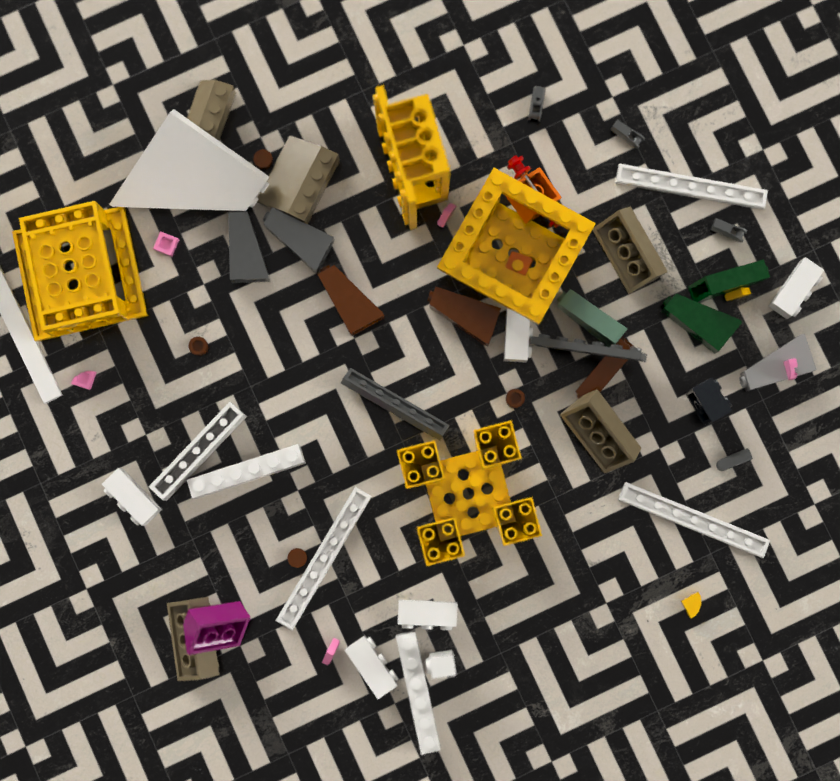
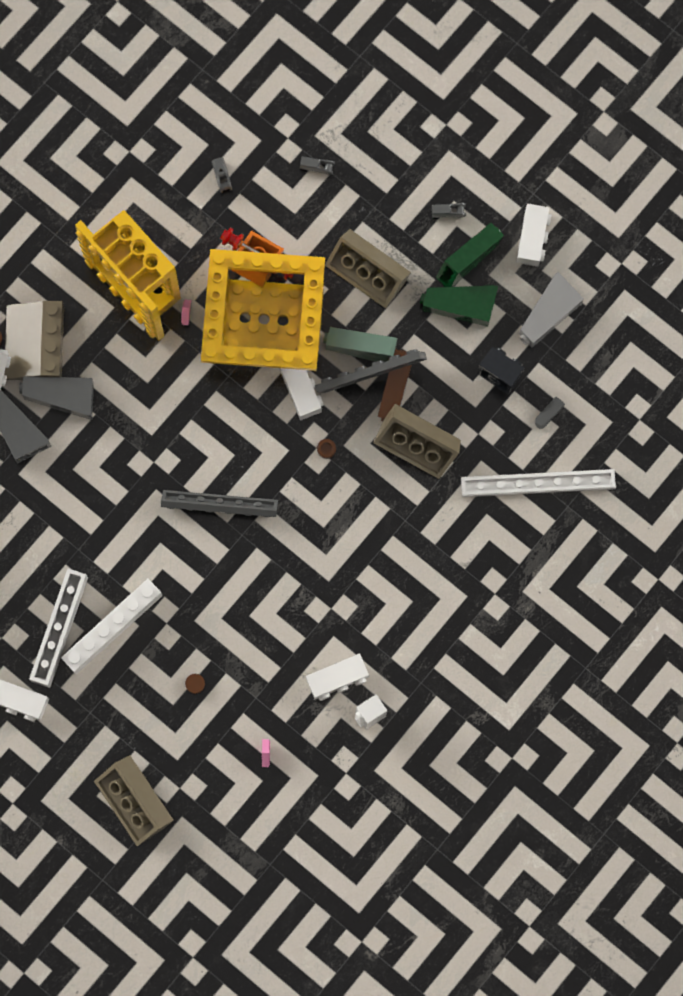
camera: 30 degrees left, 5 degrees down
magenta slope [183,601,250,655] -> none
reddish brown tile [188,336,209,356] -> none
white tile [276,487,372,630] -> none
reddish brown slope [318,265,384,336] -> none
white brick [345,635,398,699] -> none
white brick [396,630,441,755] -> none
yellow slope [397,421,542,566] -> none
reddish brown slope [427,287,501,347] -> none
orange slope [506,251,533,276] -> none
white tile [615,164,768,210] -> none
yellow tile [681,592,701,618] -> none
yellow tile [725,287,751,301] -> none
bright pink tile [784,358,798,380] -> none

